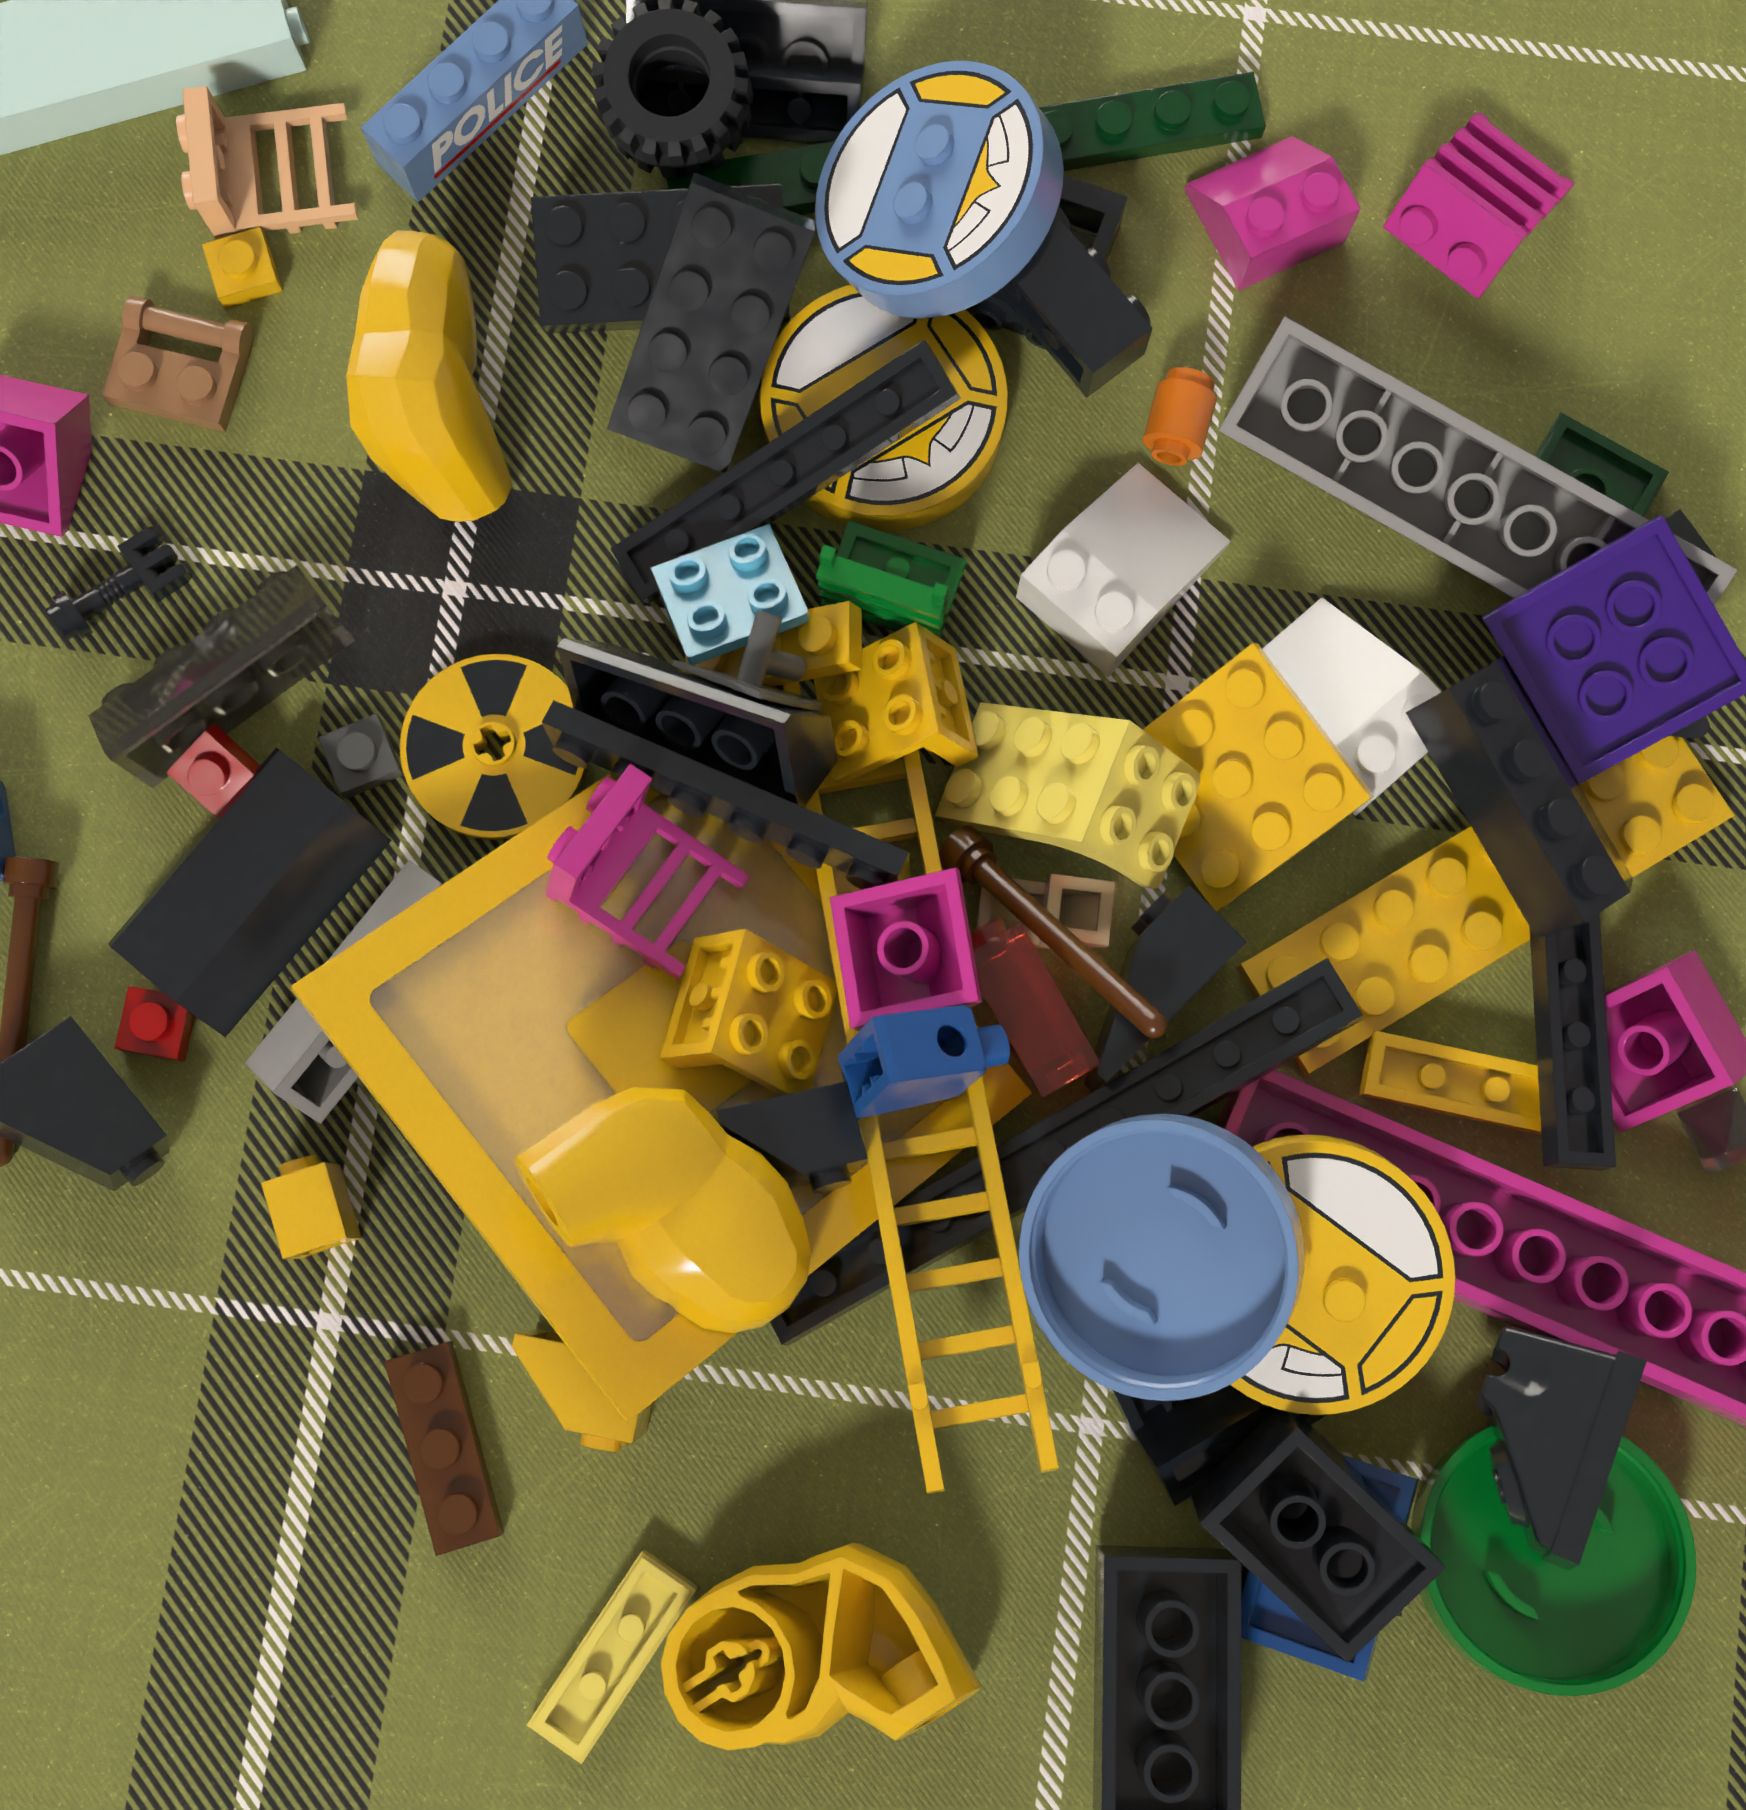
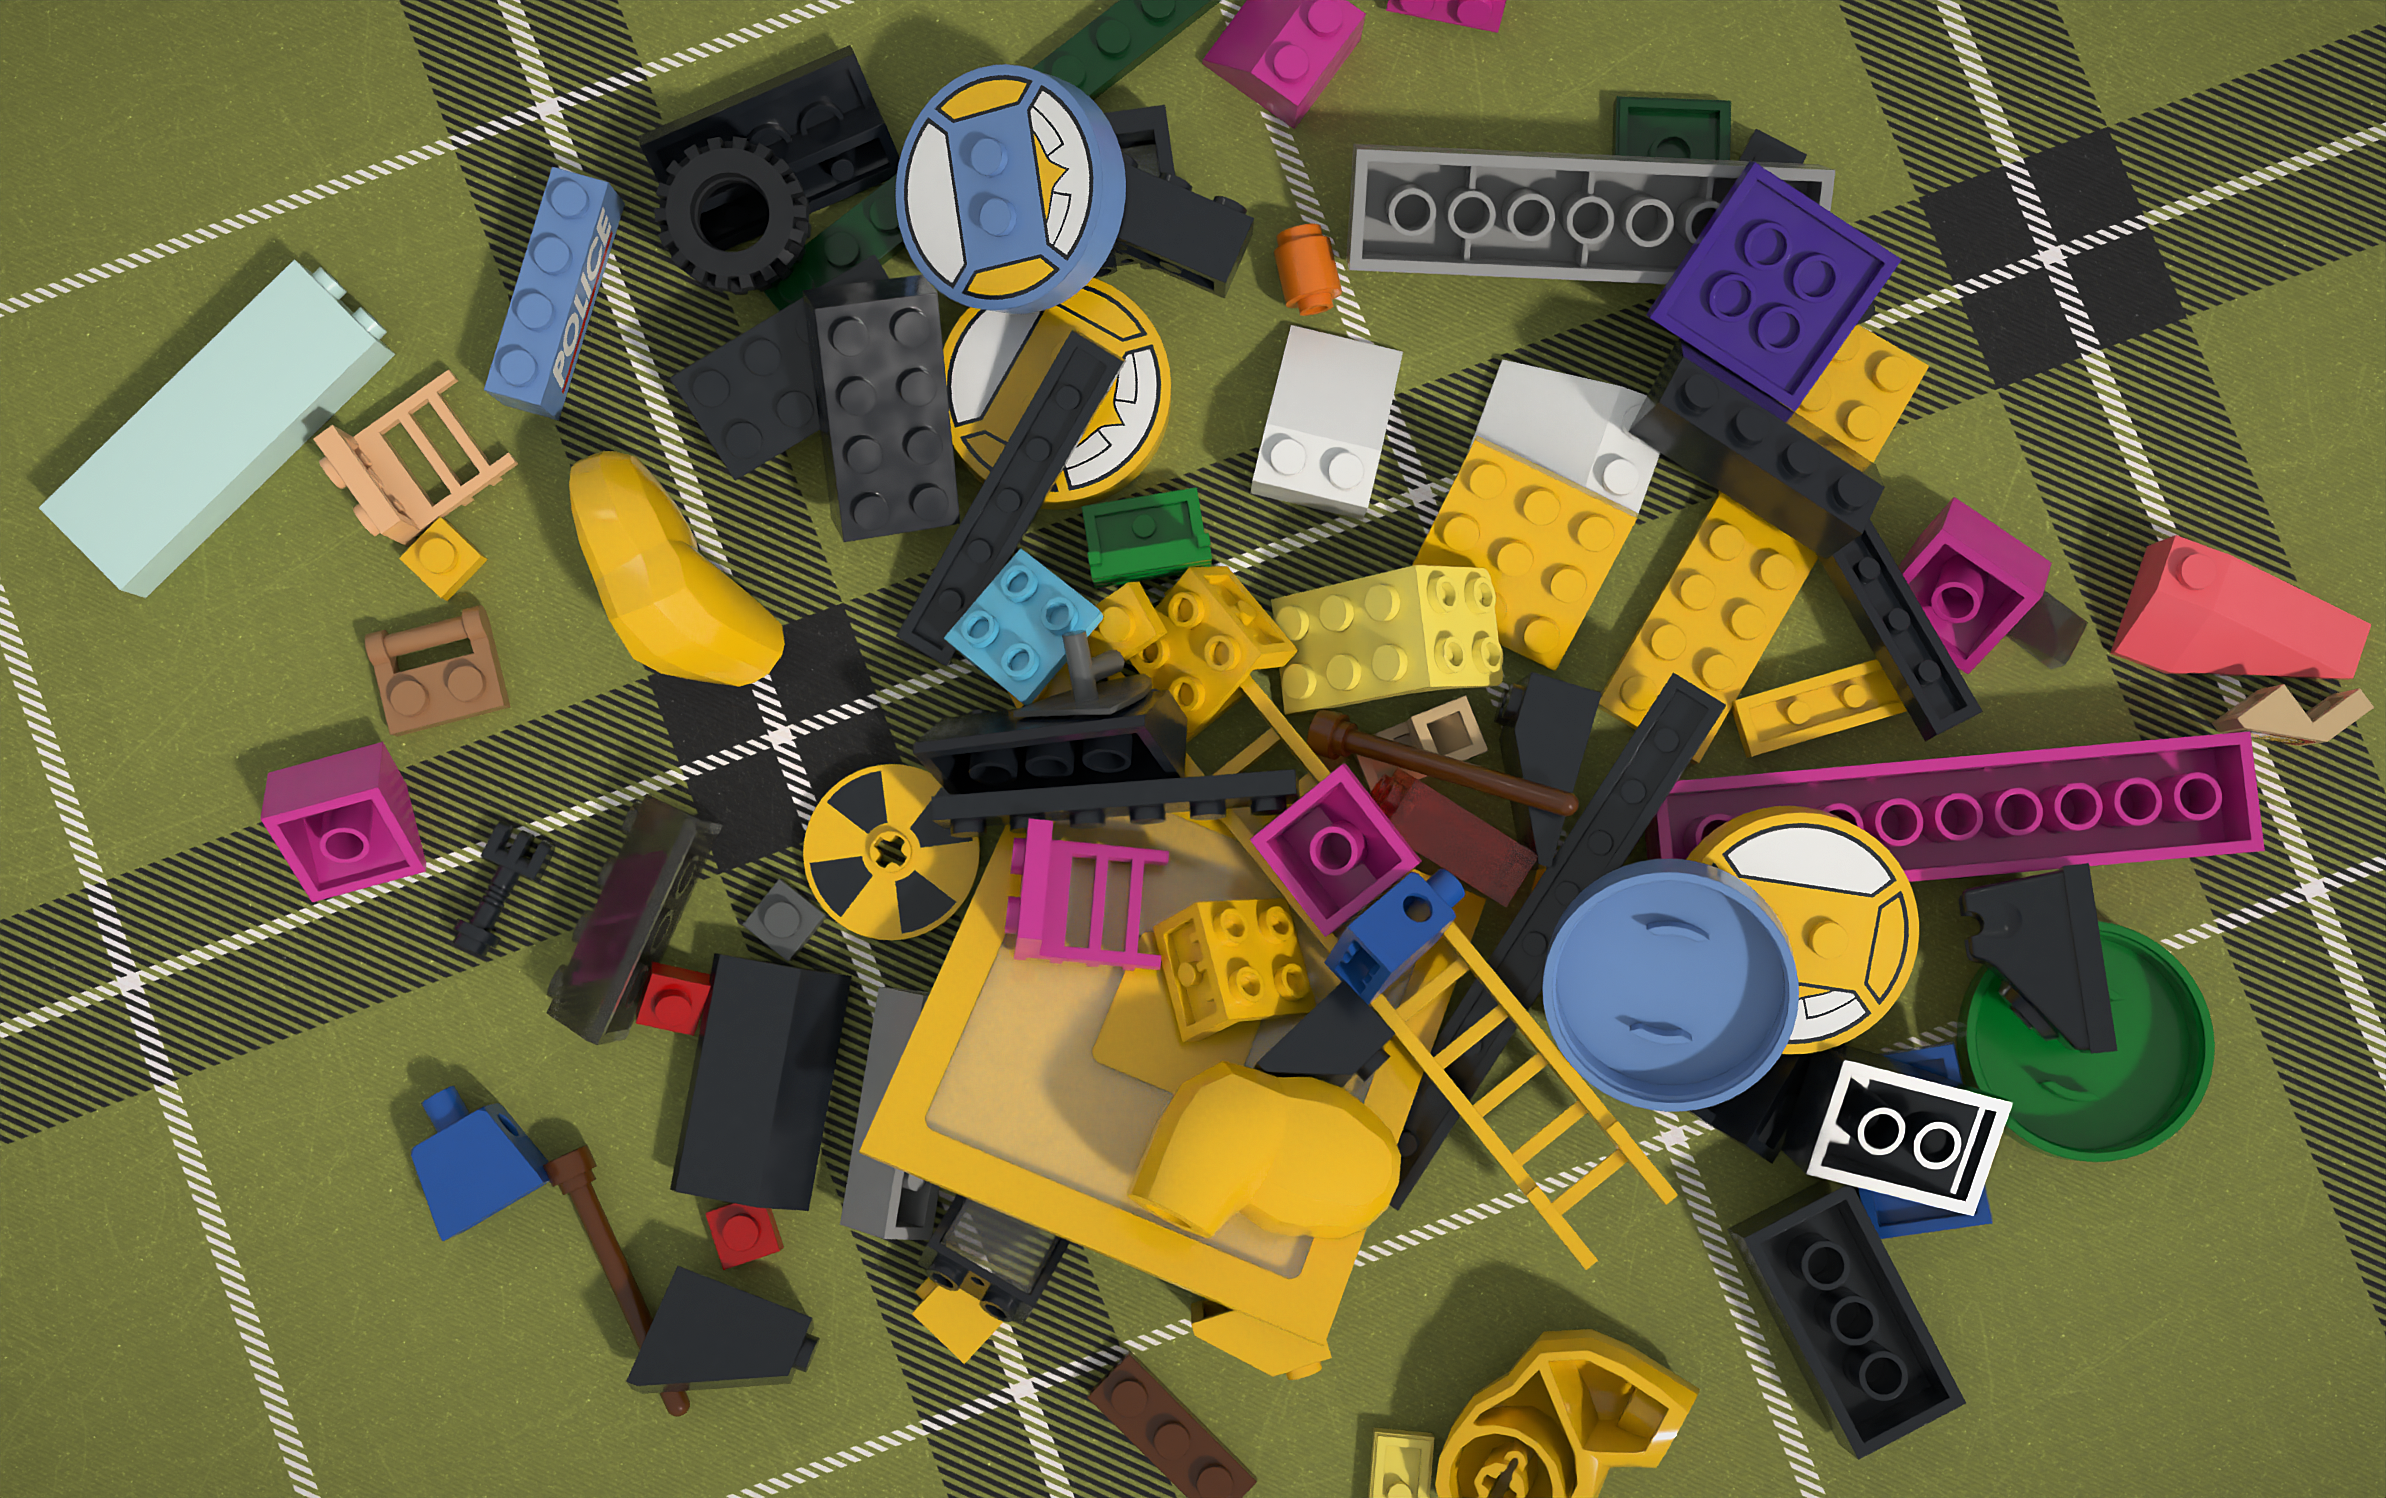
camera: 30 degrees left, 5 degrees up
none -> window [918,1194,1071,1325]

